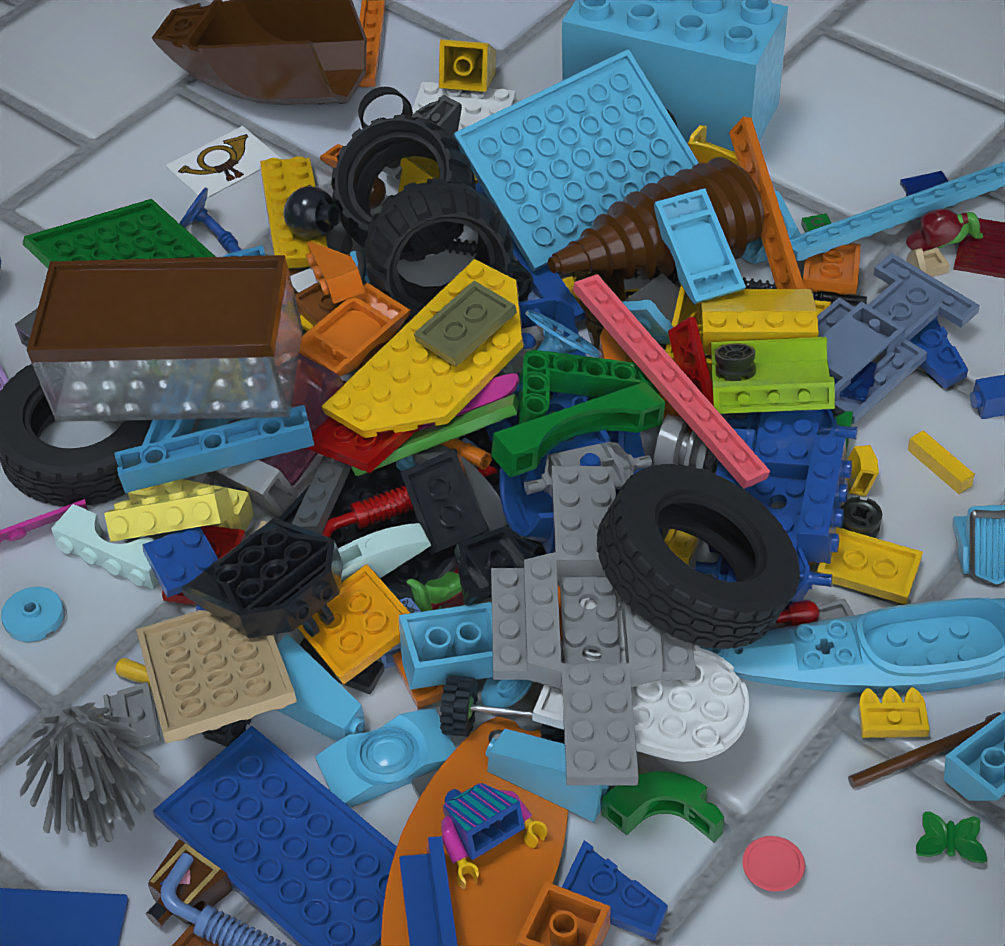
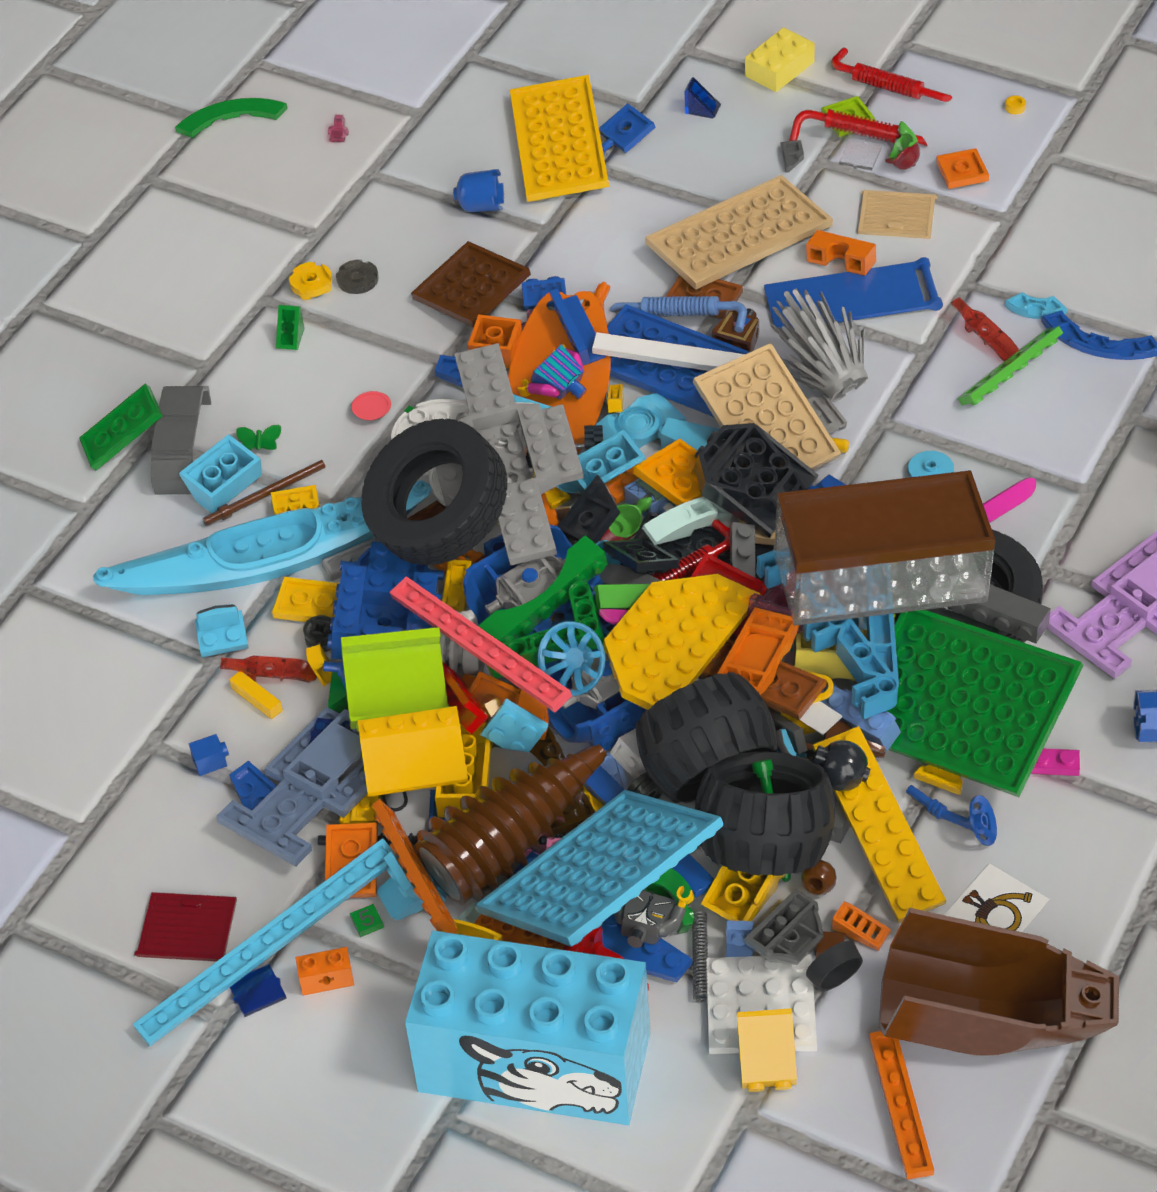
camera: 170 degrees right, 0 degrees up
orange slope [305,241,365,304] -> none
olive plate [414,280,517,367] -> none
medium azure slope [654,188,746,304] -> none
pearl dark grey wheel [715,343,756,381] -> none
red cylinder [776,600,820,626] -> none
dark red hair [906,209,983,252] -> none
tan tile [906,248,950,277] -> none
none -> clear red piece [220,655,317,683]
none -> orange brick [295,947,354,996]
none -> white tile [592,332,745,371]
none -> yellow piece [607,384,624,413]

